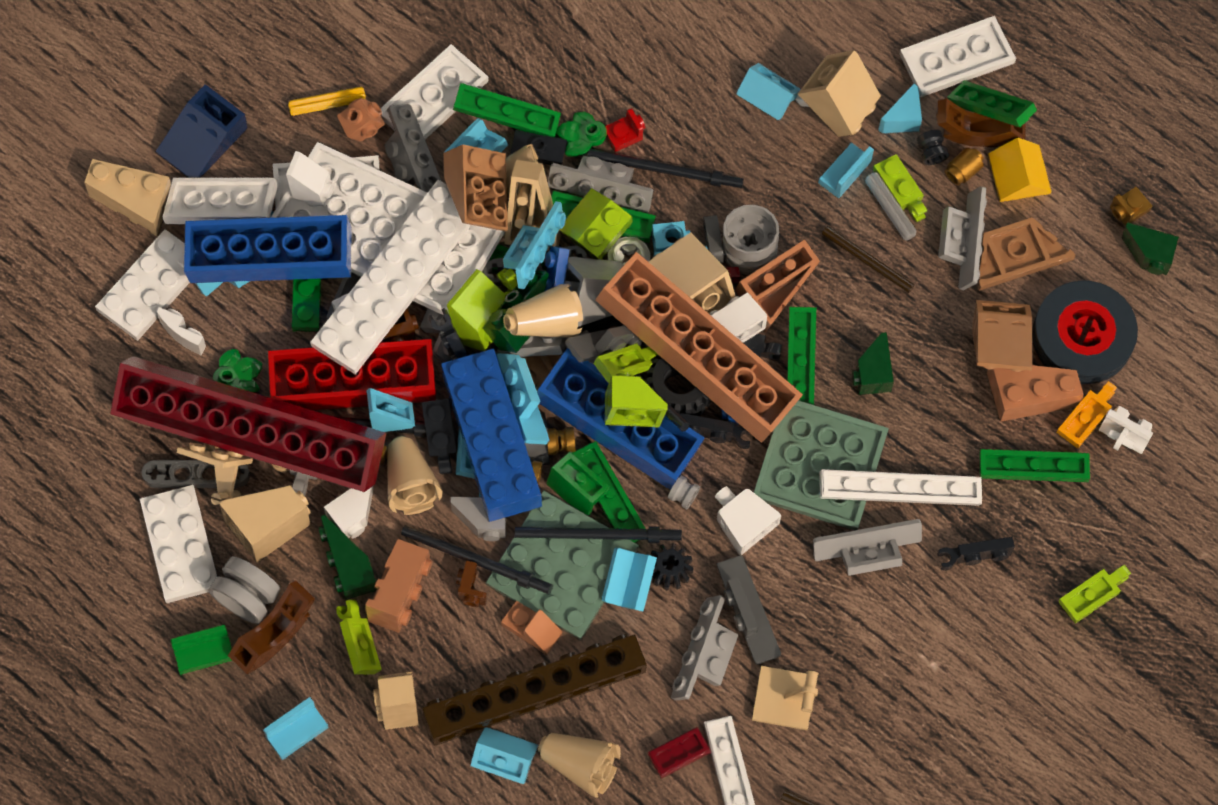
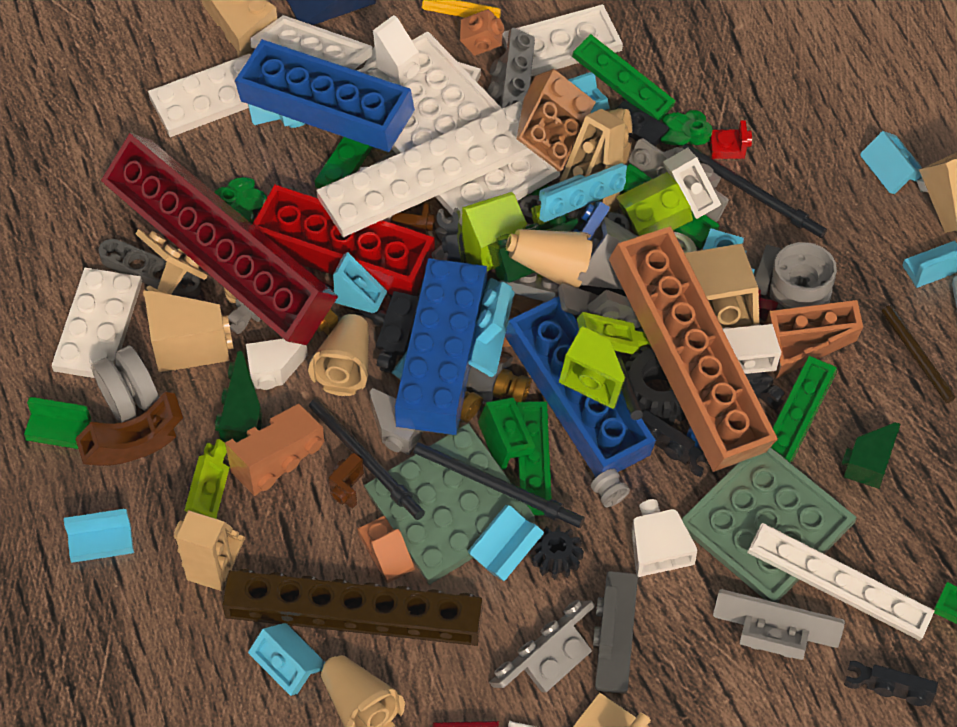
camera: 30 degrees right, 10 degrees down
white slope [157,307,206,355] -> none
none -> white slope [663,148,721,219]

